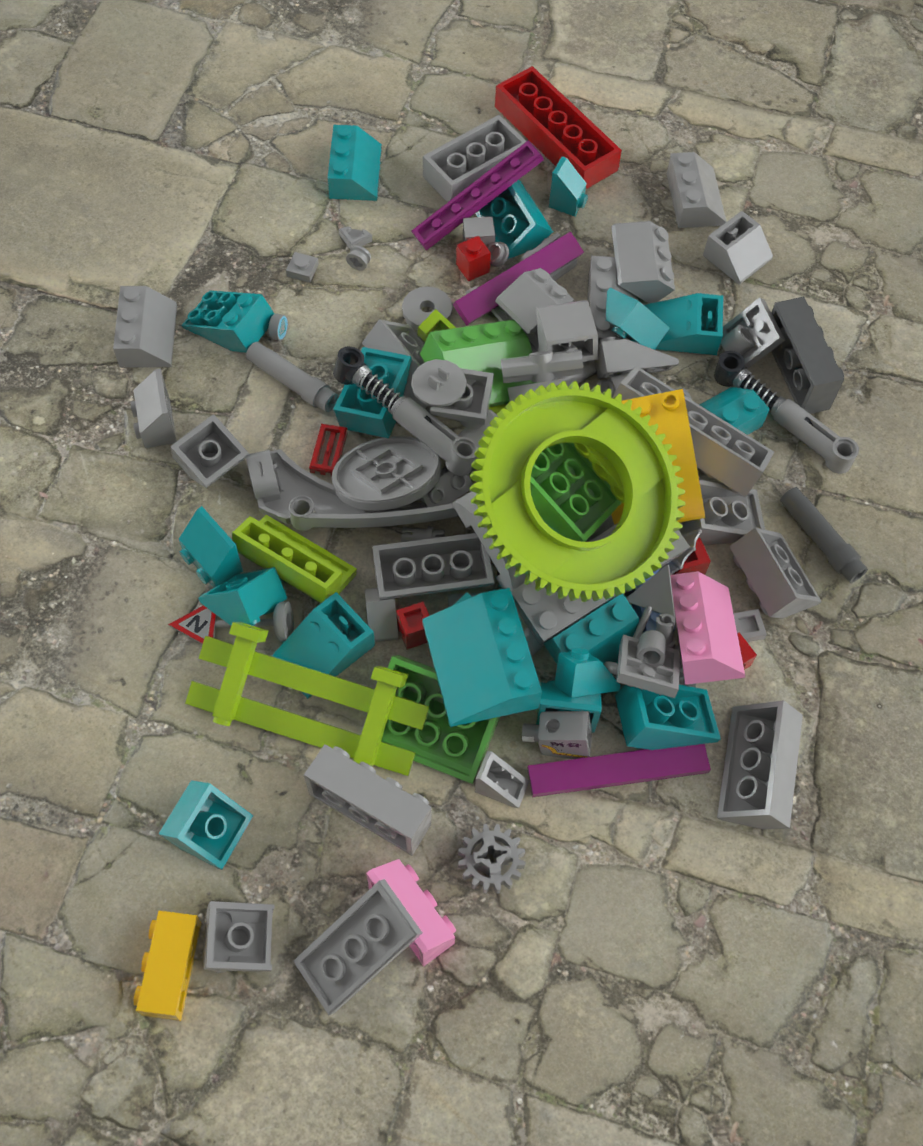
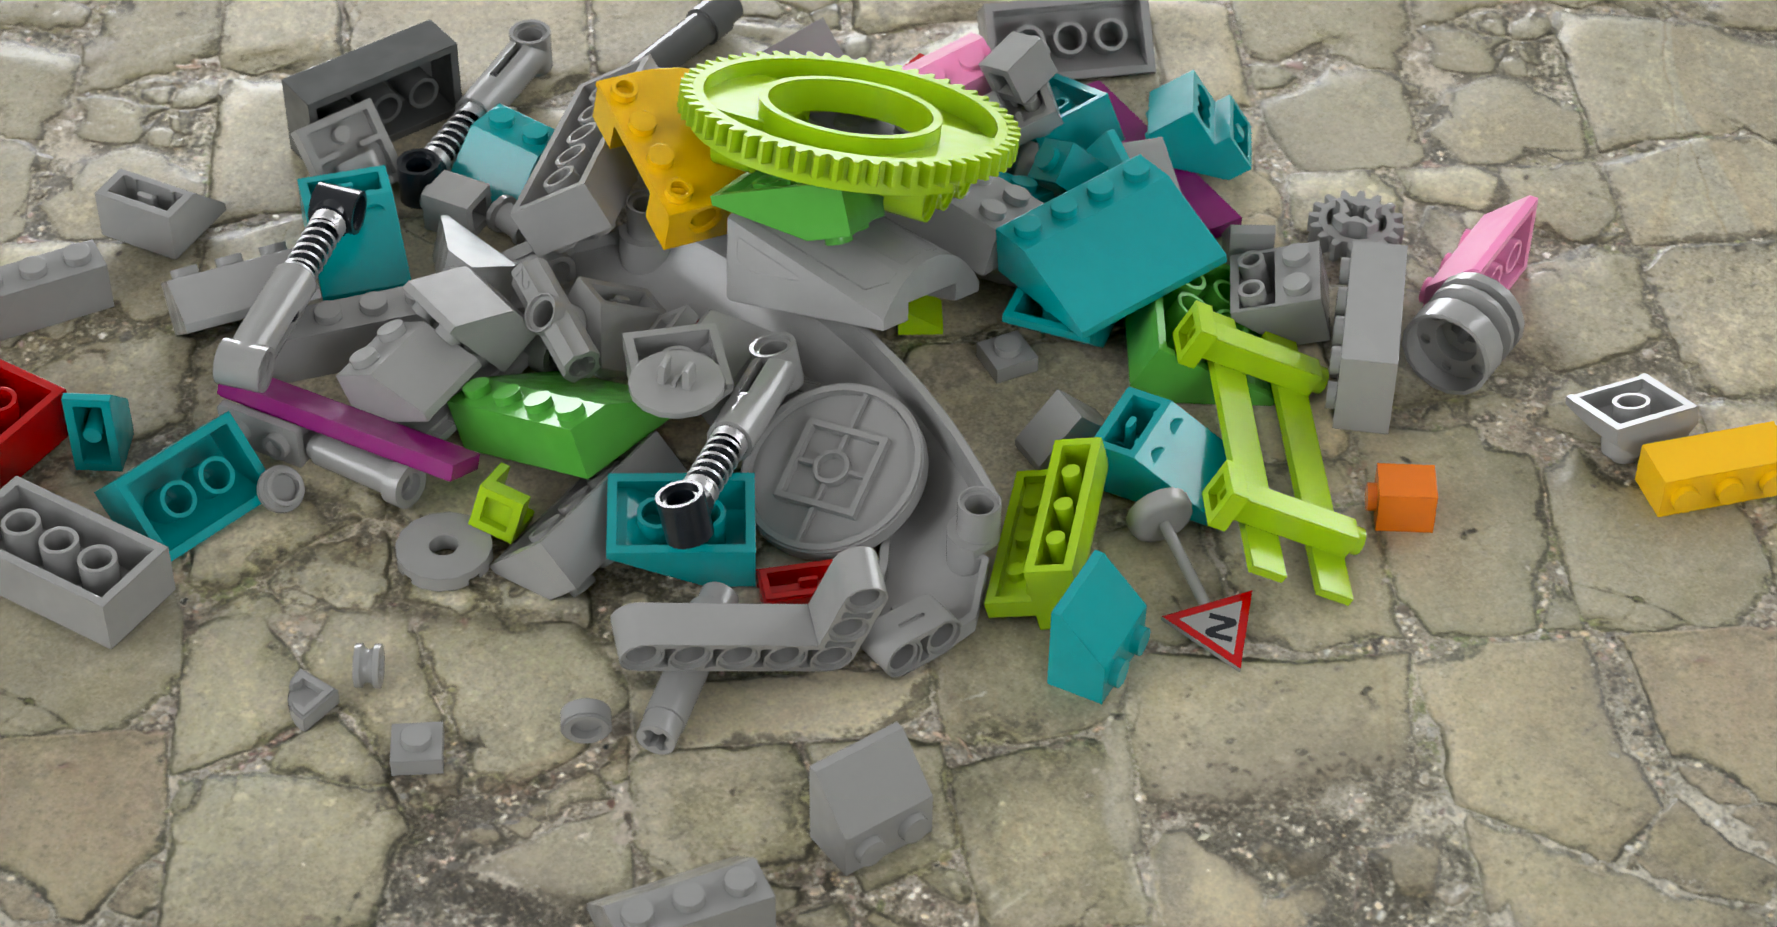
camera: 110 degrees left, 20 degrees down
teal slope [159,780,254,870] -> none
light grey slope [170,414,249,488] -> none
teal slope [181,290,275,353] -> none
teal slope [198,567,287,626] -> none
light grey tile [293,879,422,1015] -> none
teal slope [328,124,382,201] -> none
light grey slope [372,533,494,600] -> none
red panel [396,601,429,650] -> none
magenta tile [411,140,544,251] -> none
red brick [456,236,491,282] -> none
light grey panel [463,217,495,248] -> none
teal slope [606,287,670,350] -> none
none -> light grey piece [213,182,367,393]
none -> light grey brick [420,170,491,236]
none -> light grey beam [610,546,888,672]
none -> light grey brick [979,31,1058,105]
none -> teal piece [1145,69,1252,180]
none -> light grey slope [1230,241,1331,345]
none -> orange brick [1365,463,1438,533]
none -> light grey wheel [1402,272,1525,395]

